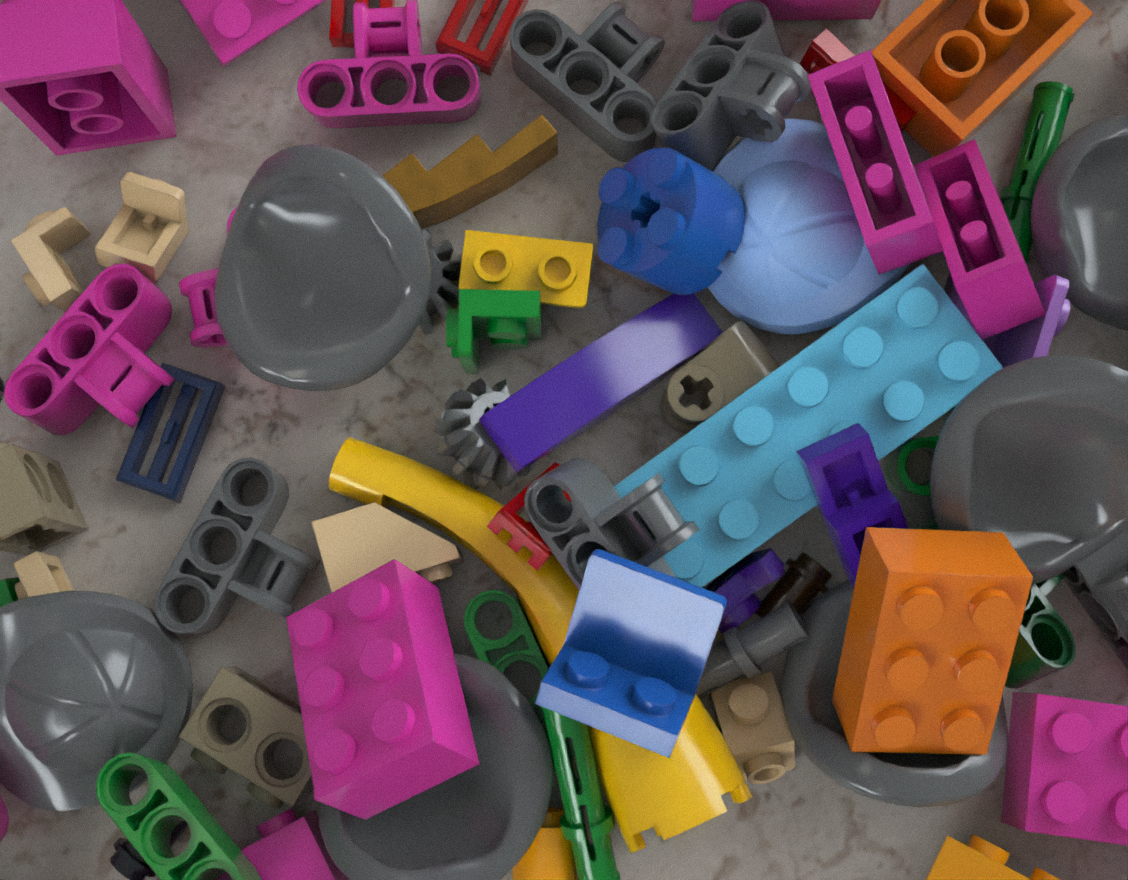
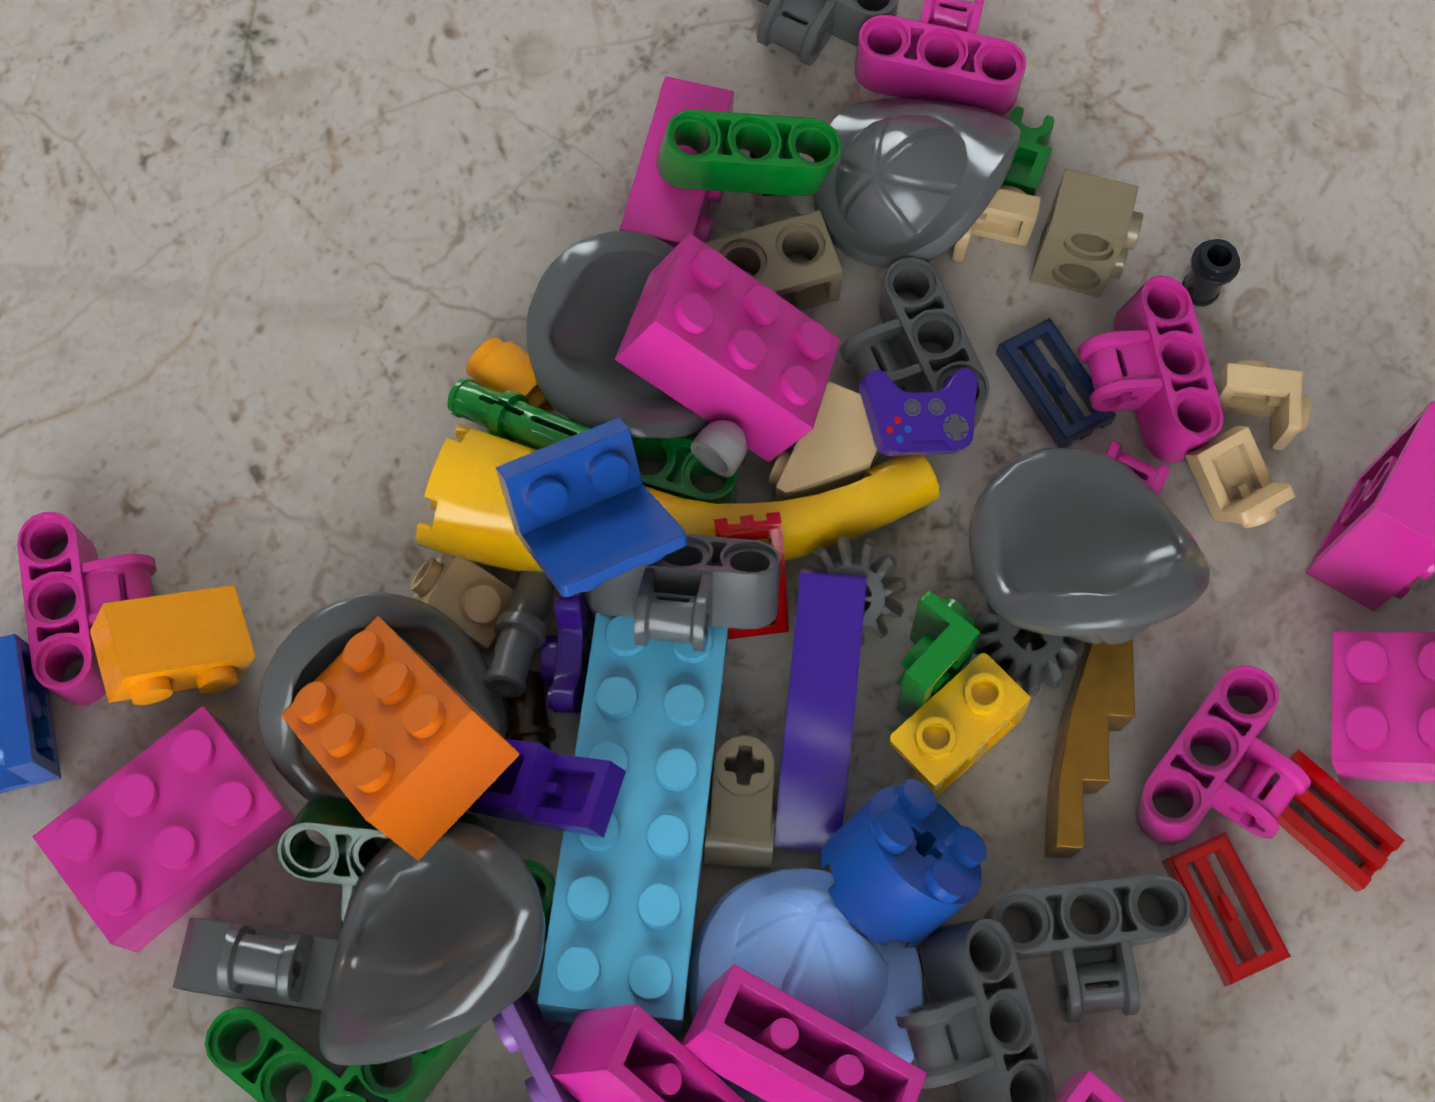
camera: 130 degrees right, 10 degrees down
none -> light grey hinge [690,419,747,477]
none -> dark purple piece [859,368,977,456]

